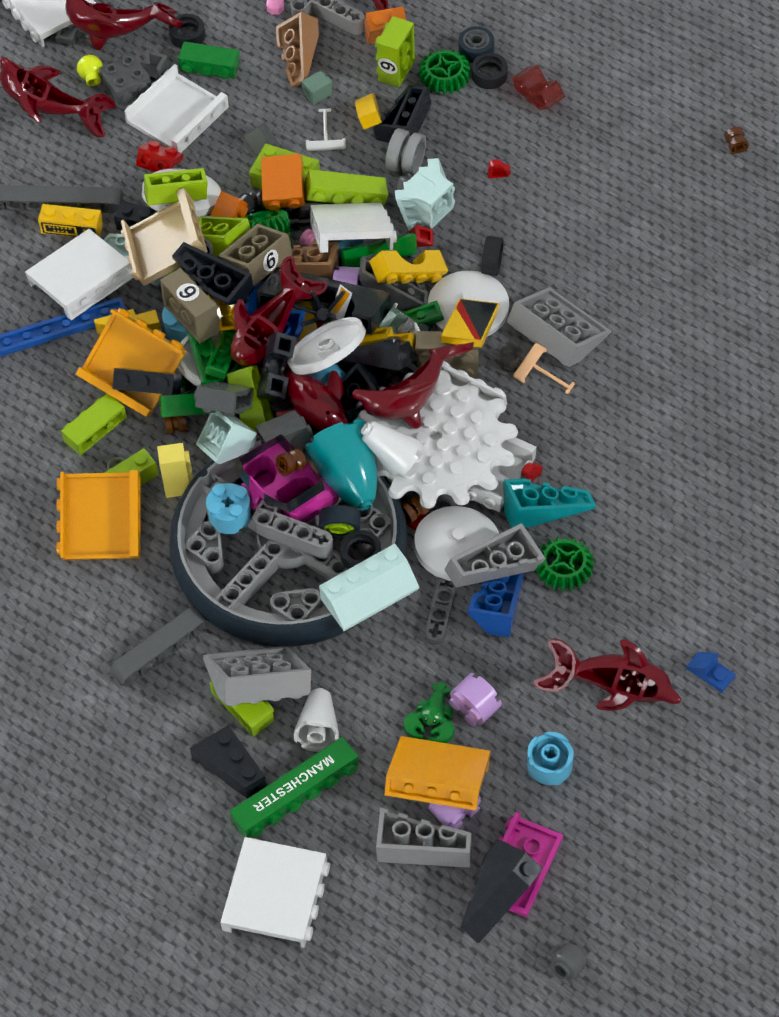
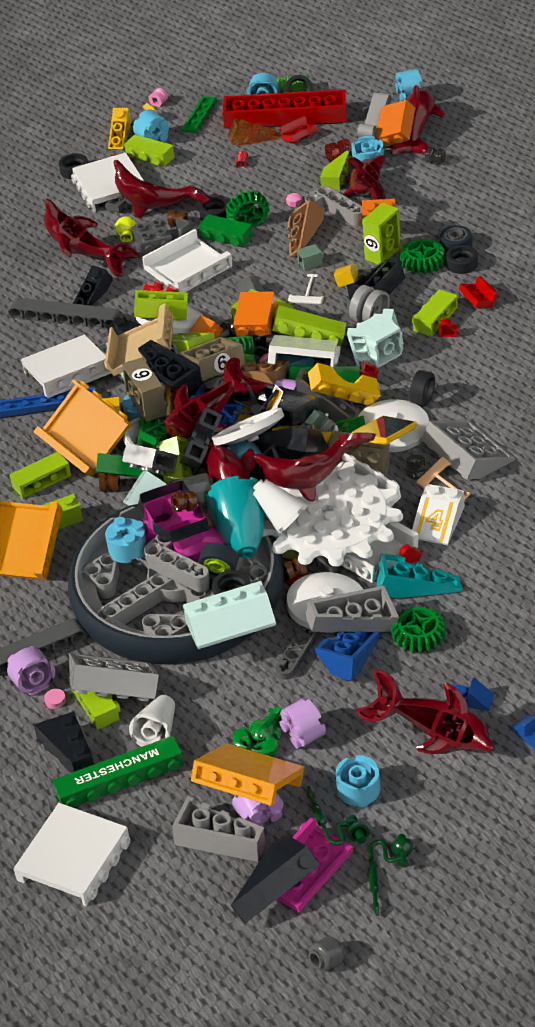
camera: 15 degrees right, 15 degrees down
yellow brick [38,204,103,237] -> none
black arch [112,368,182,395] -> none
light yellow brick [157,443,193,498] -> none
clear red brick [512,65,566,110] -> none
none -> lavender brick [7,646,55,695]
none -> bright pink tile [44,689,66,709]
none -> black slope [72,265,114,306]
none -> reddish brown wheel [168,210,188,226]
none -> green gear [226,189,270,227]
none -> dark green piece [306,786,370,845]
none -> dark green piece [368,834,413,916]
none -> lime brick [412,289,458,337]
none -> white slope [412,484,465,545]
none -> blue slope [453,677,494,711]
none -> red bracket [458,276,498,309]

